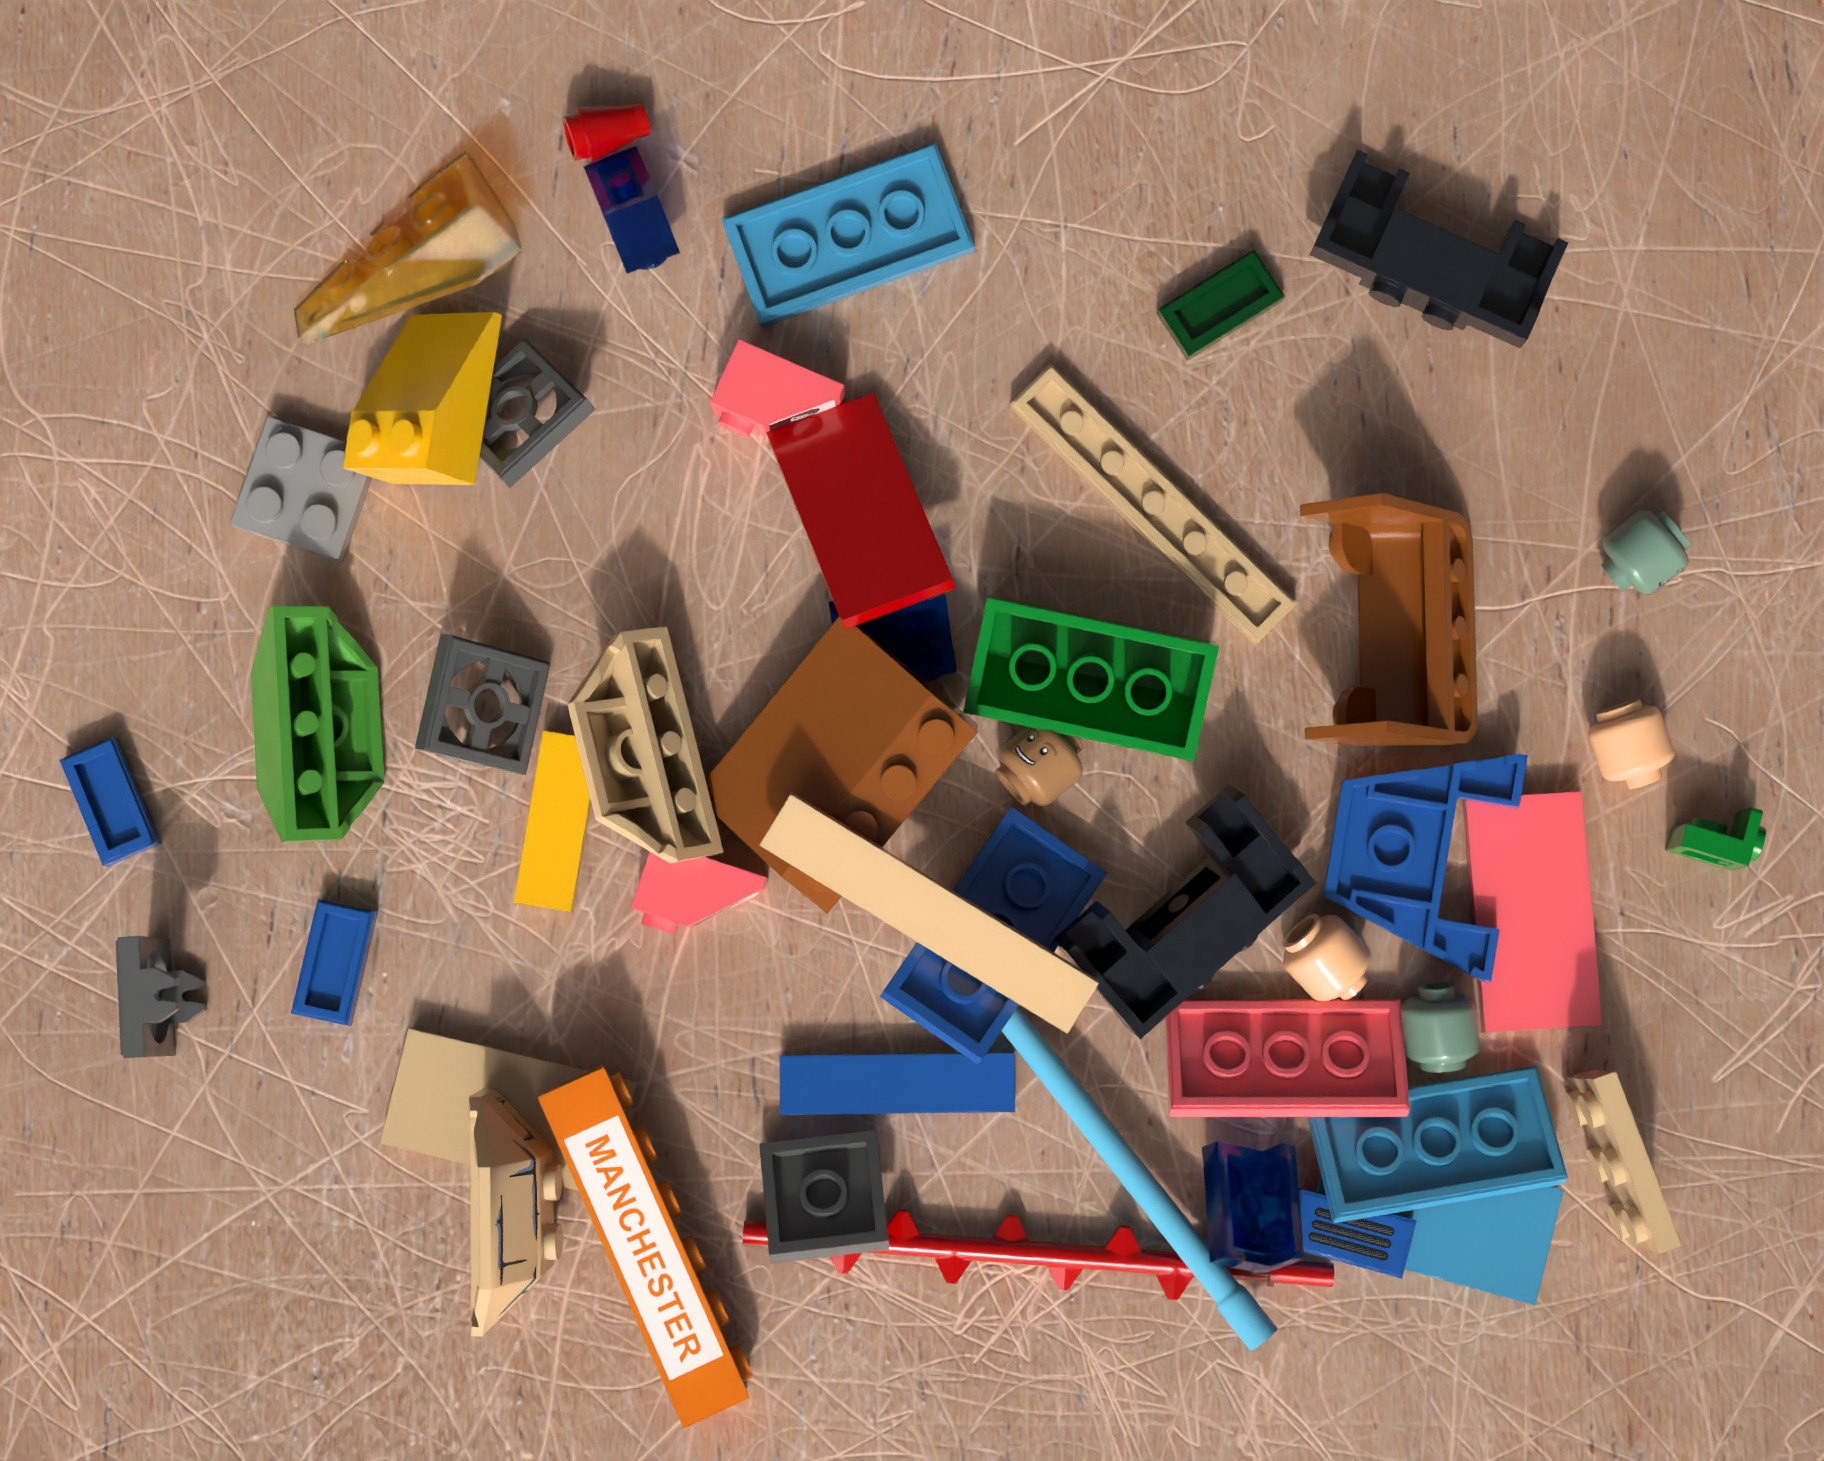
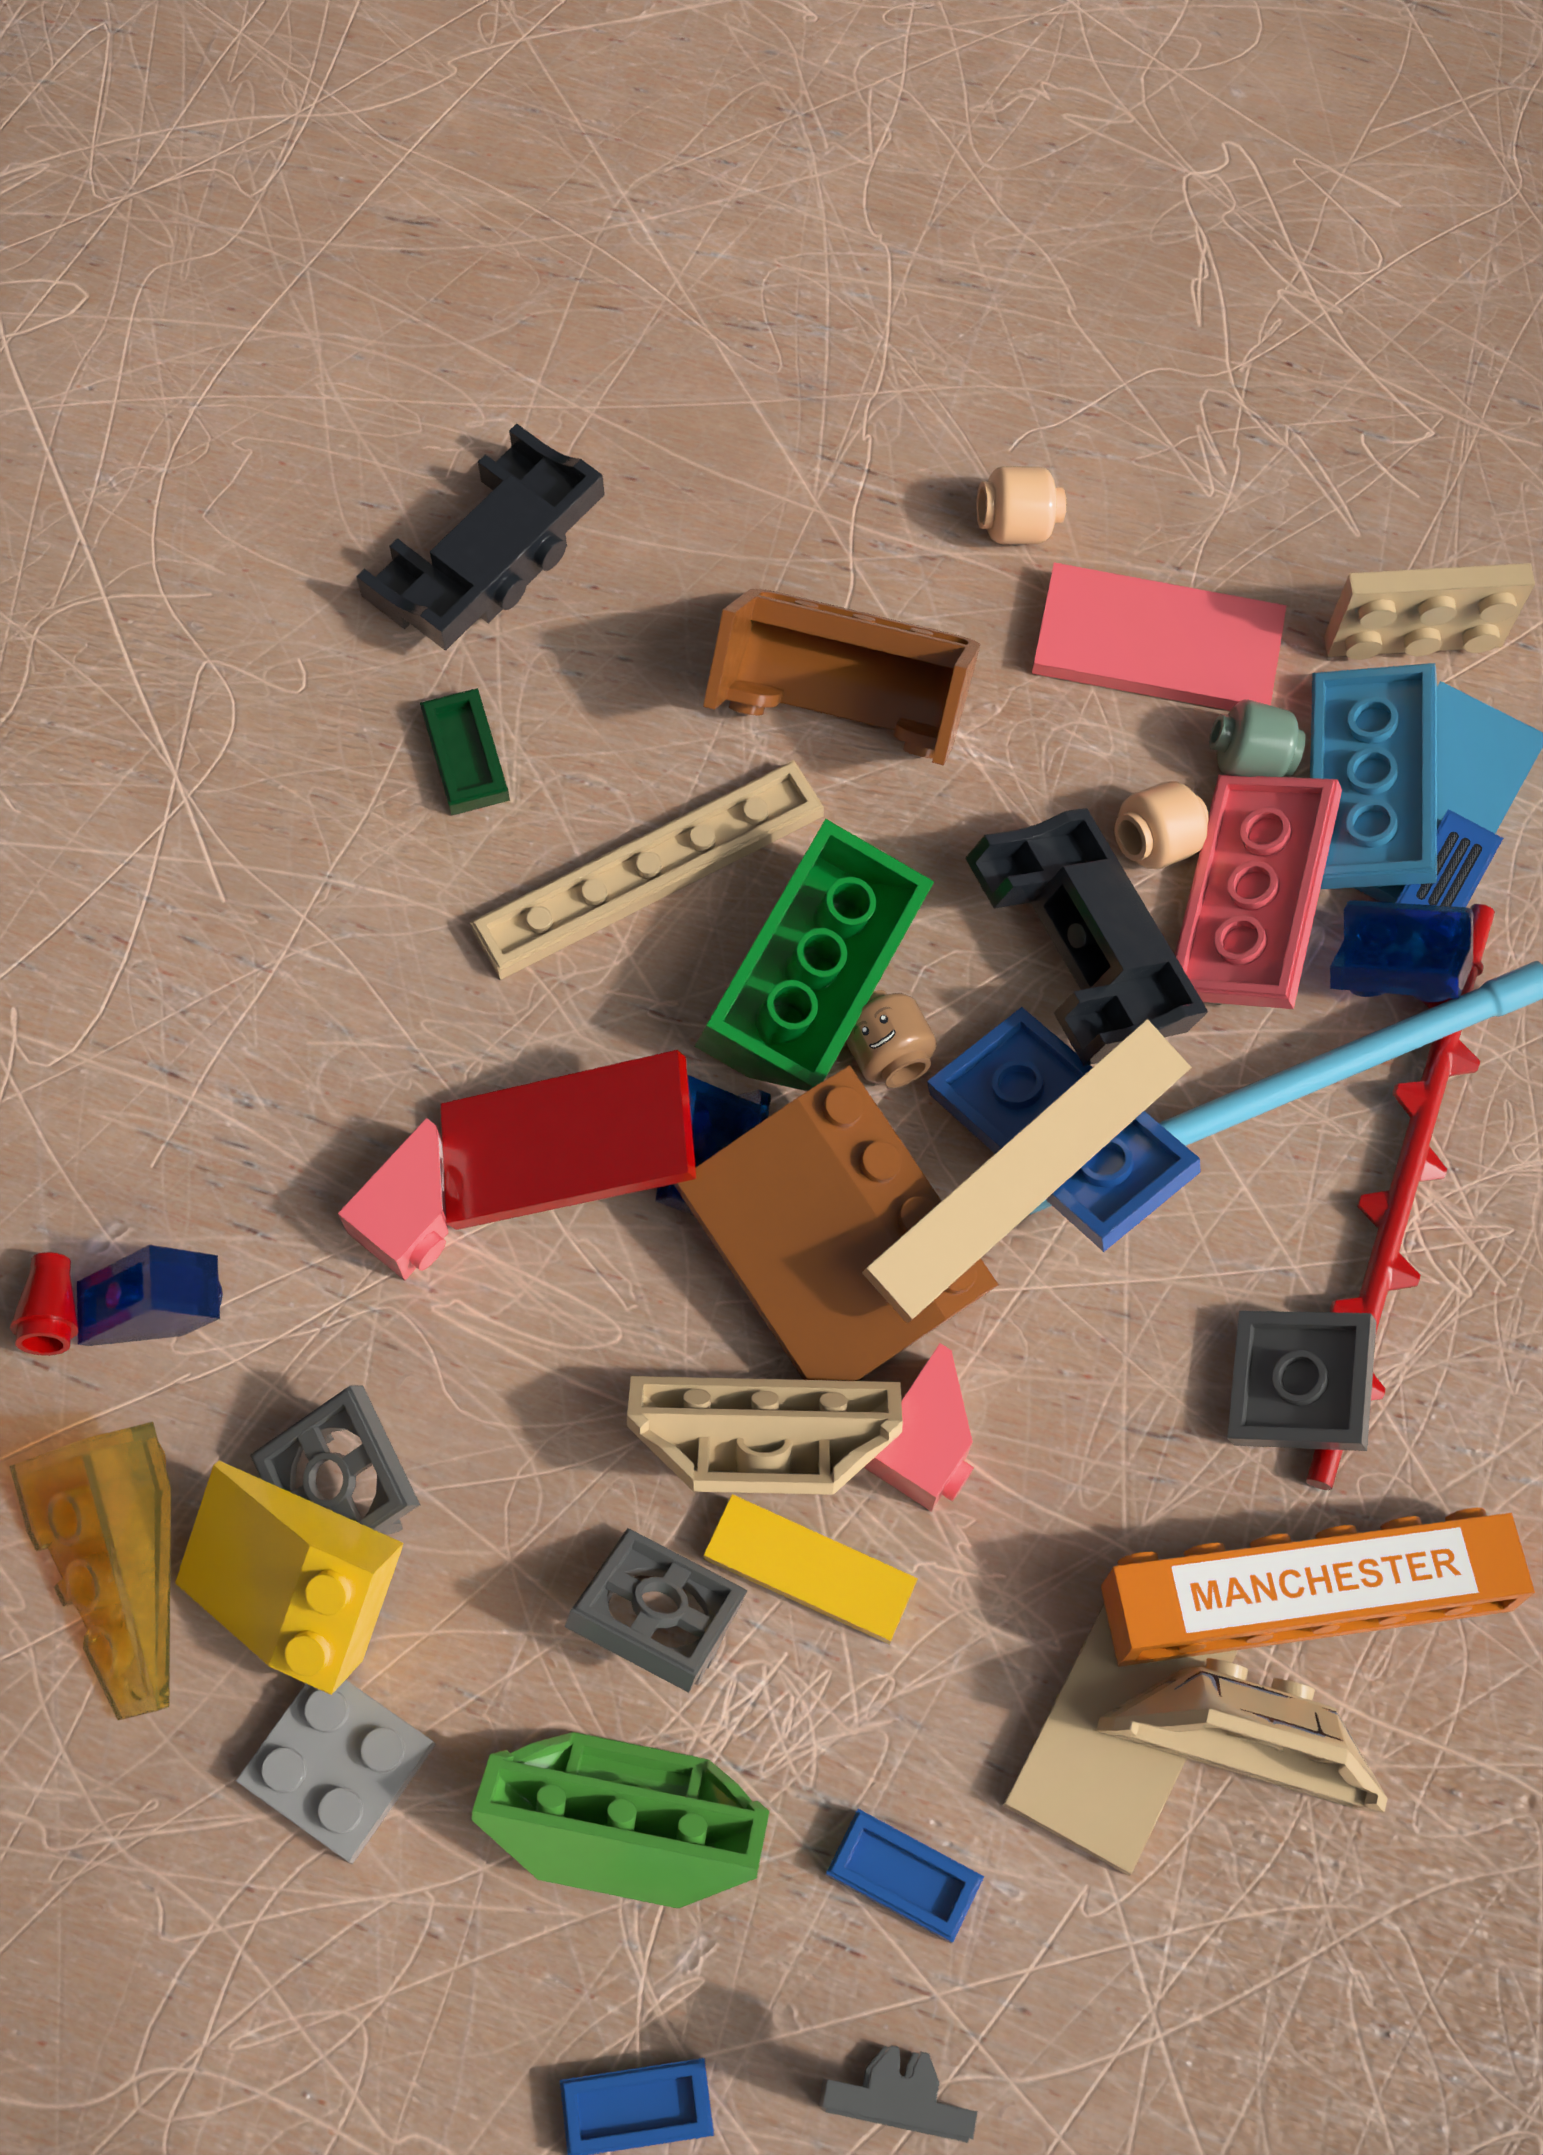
camera: 80 degrees left, 15 degrees down
dark azure tile [722,142,975,328] -> none
blue tile [779,1053,1015,1115] -> none
blue wing [1323,754,1528,982] -> none
sand green head [1601,509,1692,595] -> none
green bracket [1665,807,1766,871] -> none

